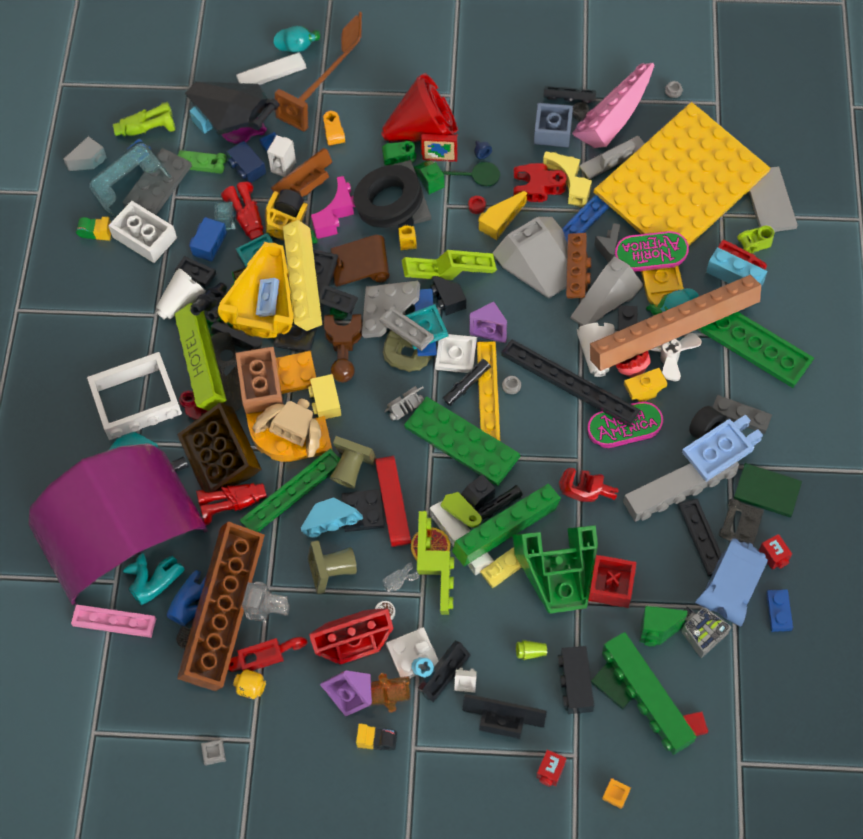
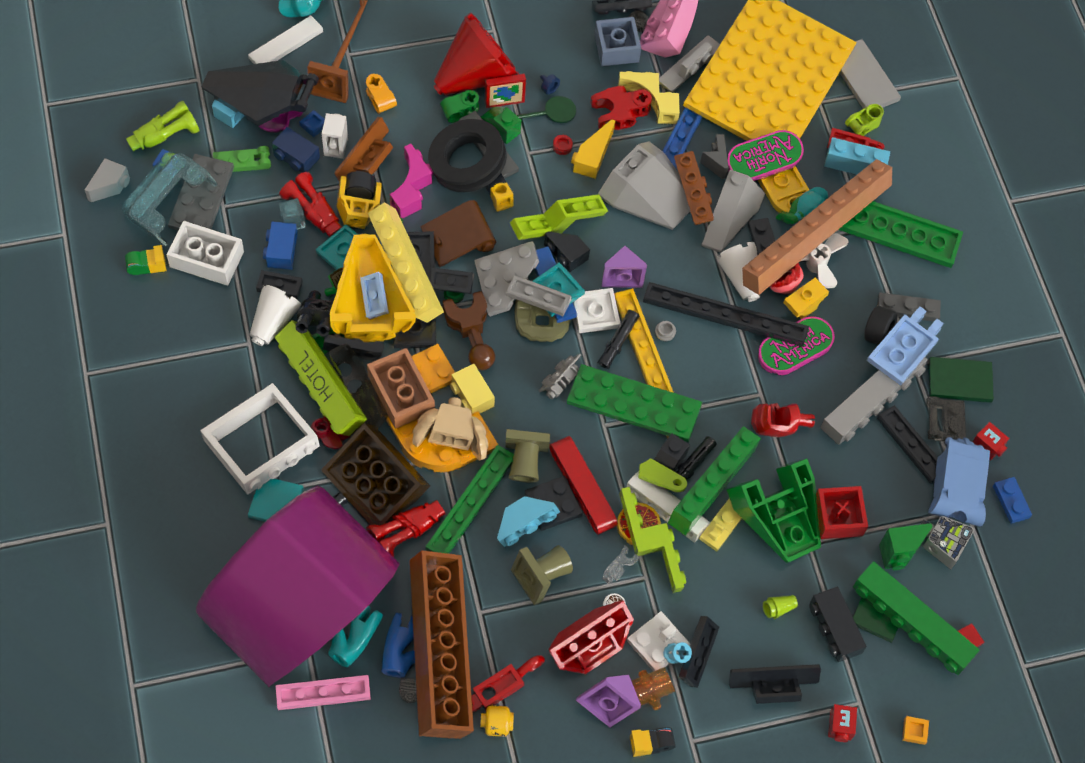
camera: 25 degrees left, 0 degrees up
clear brick [242,582,290,622] -> none
white tile [454,668,477,693] -> none

